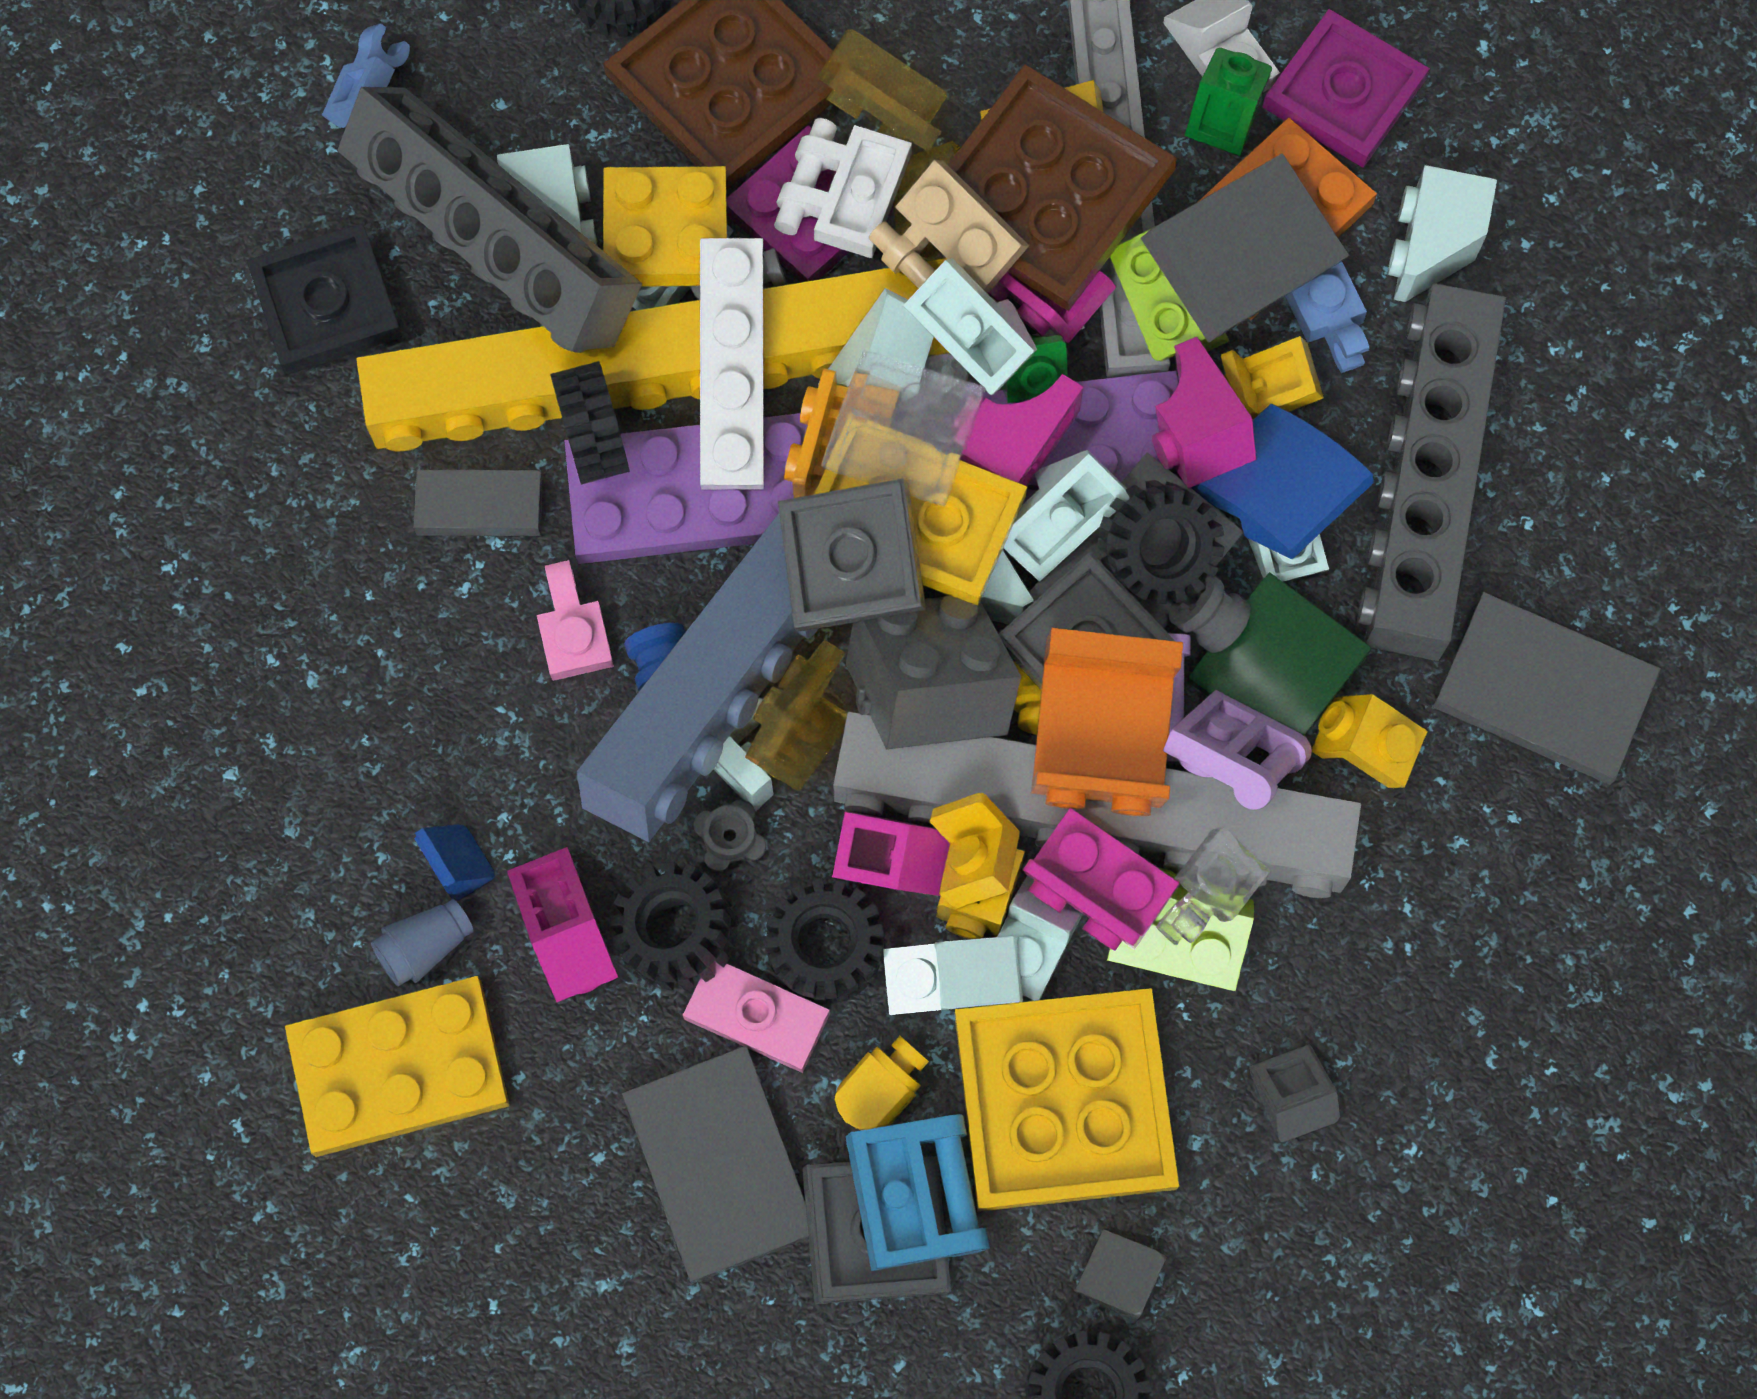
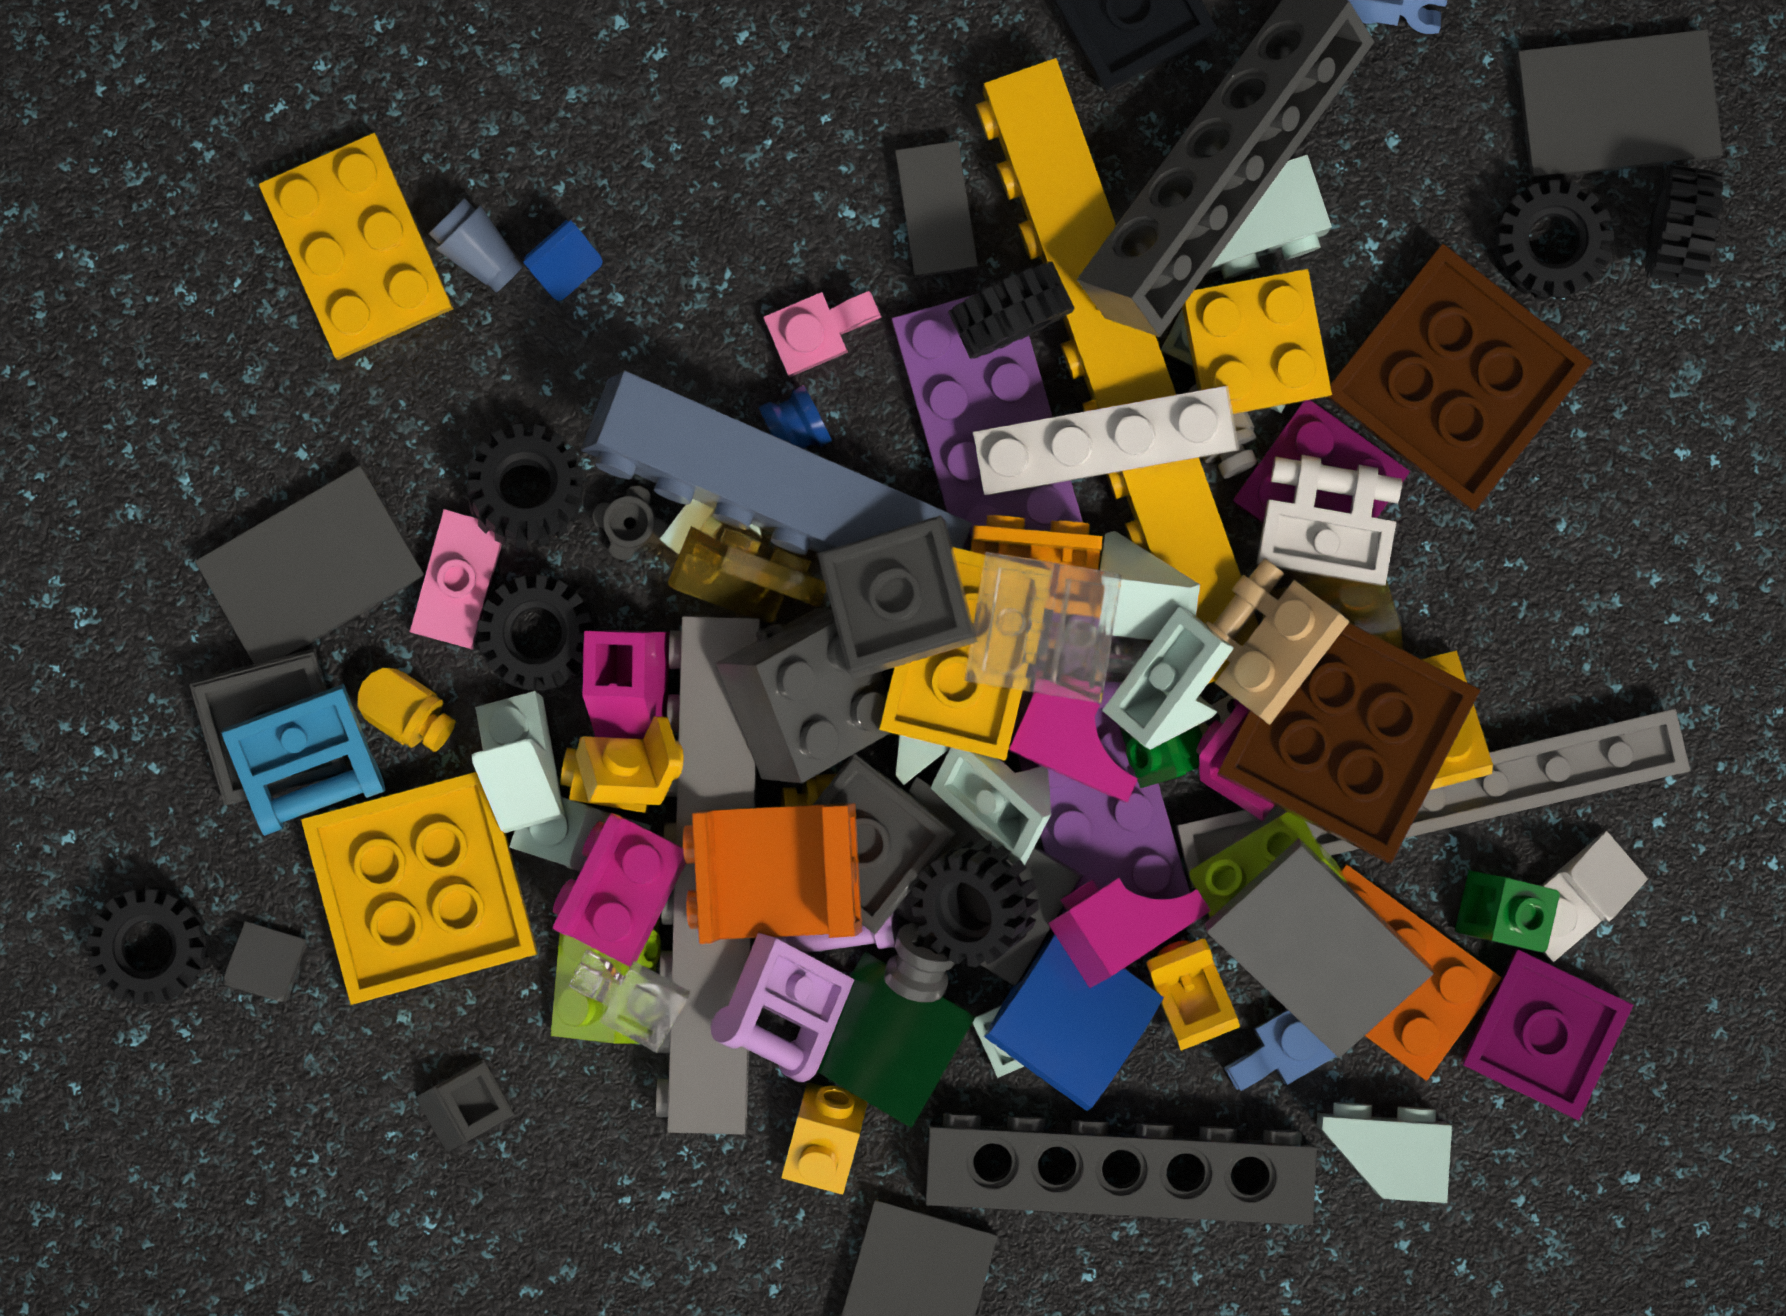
camera: 80 degrees right, 15 degrees up
dark pink arch [507,847,618,1002] -> none
clear yellow bracket [817,29,947,152] -> none

